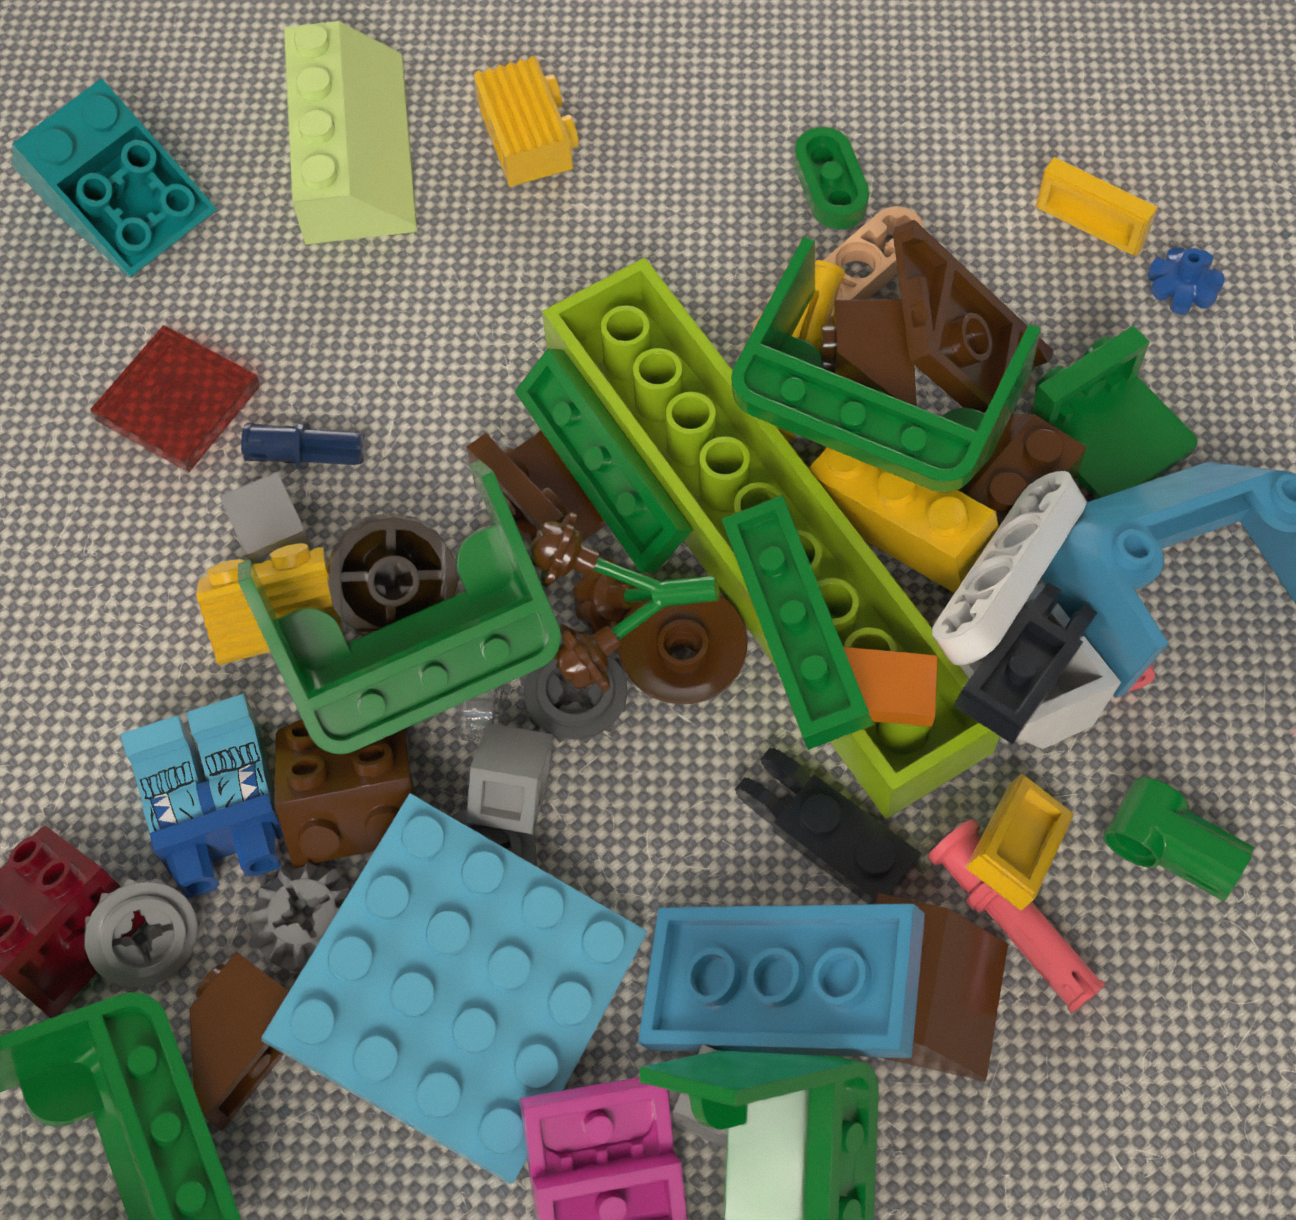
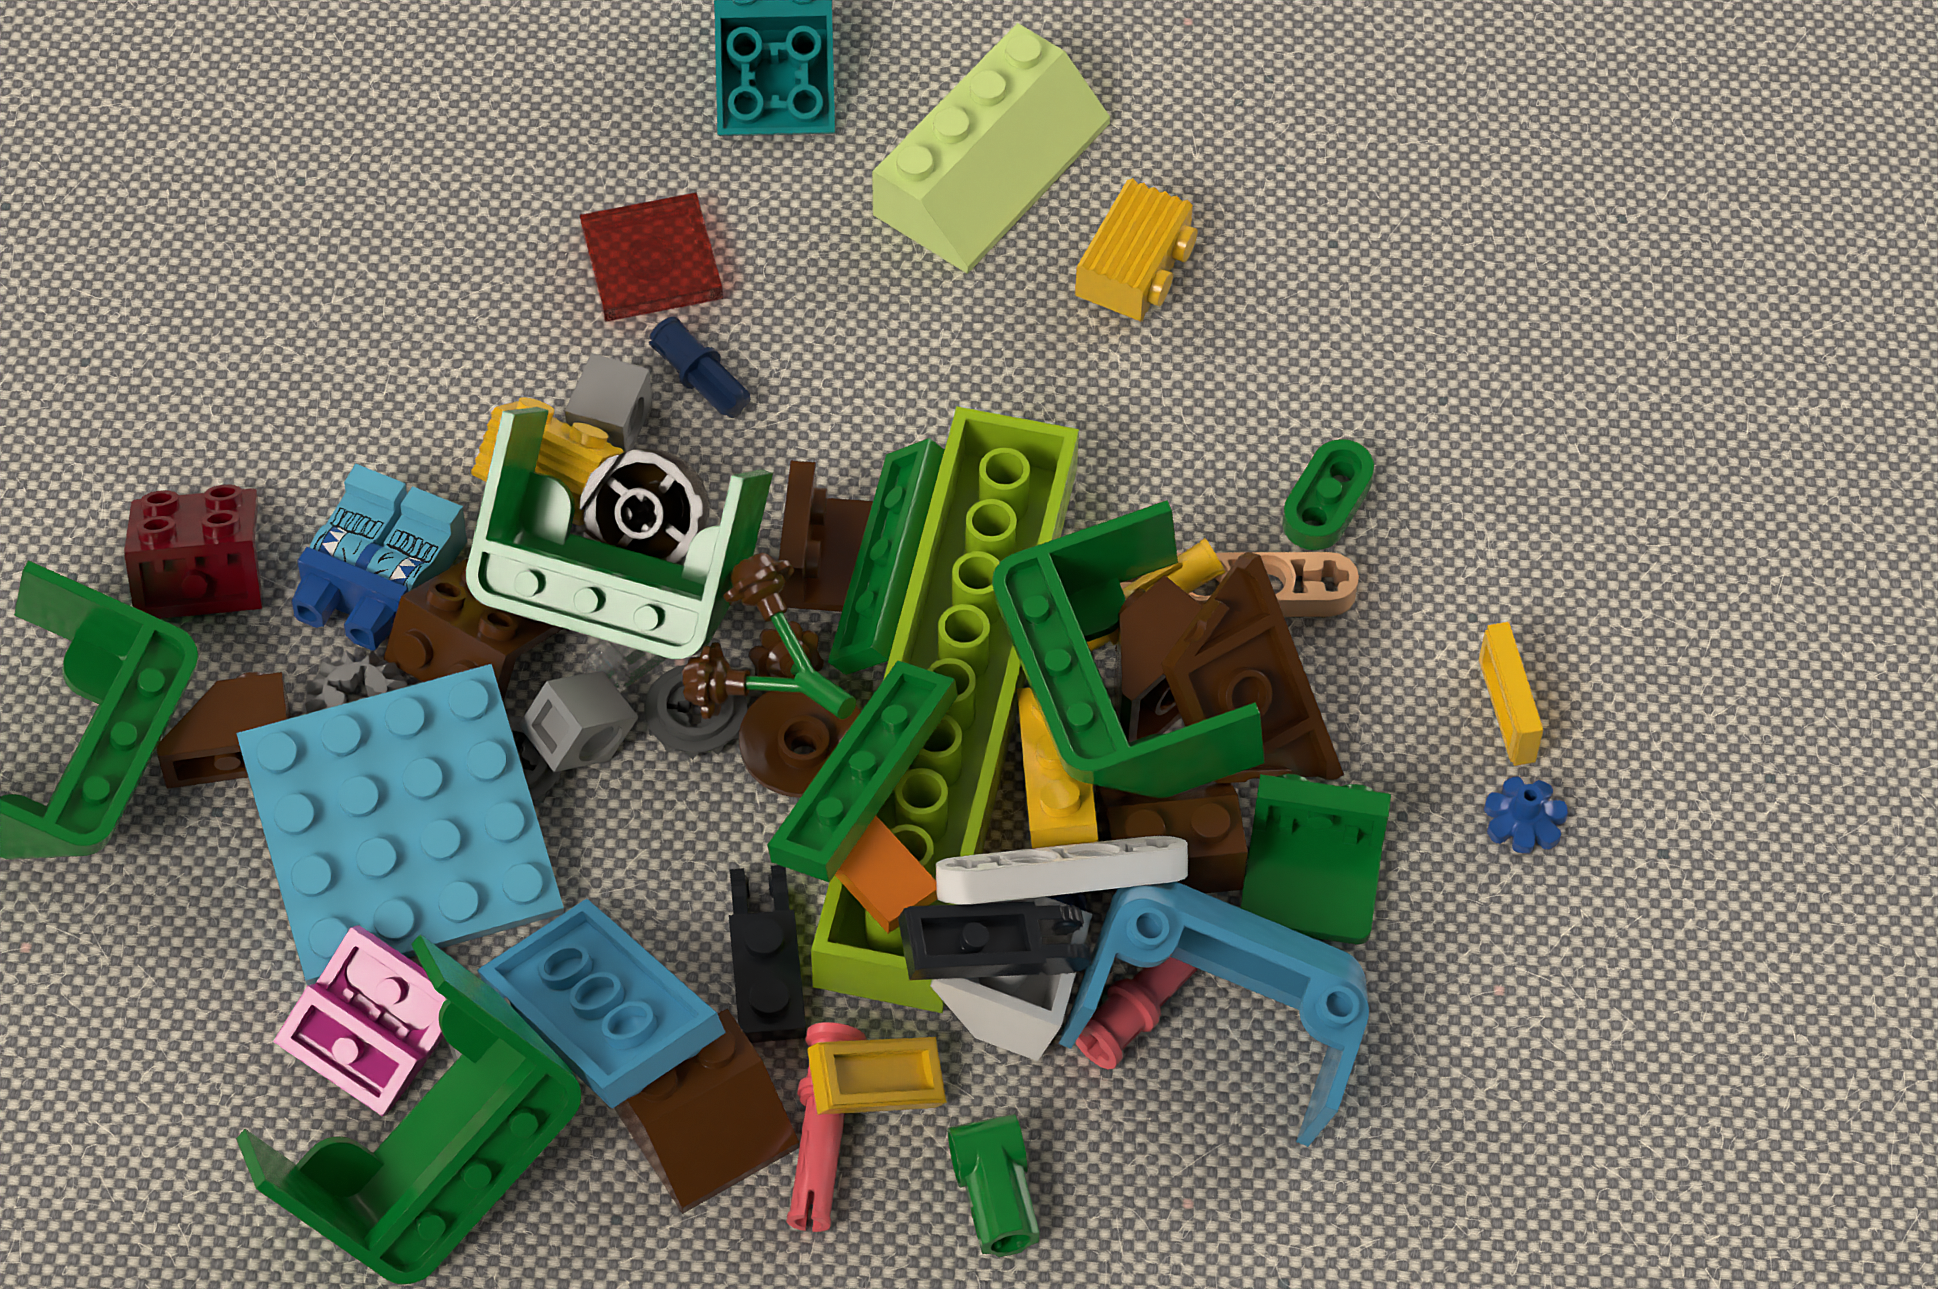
camera: 40 degrees right, 5 degrees down
light grey gear [84,878,198,987] -> none

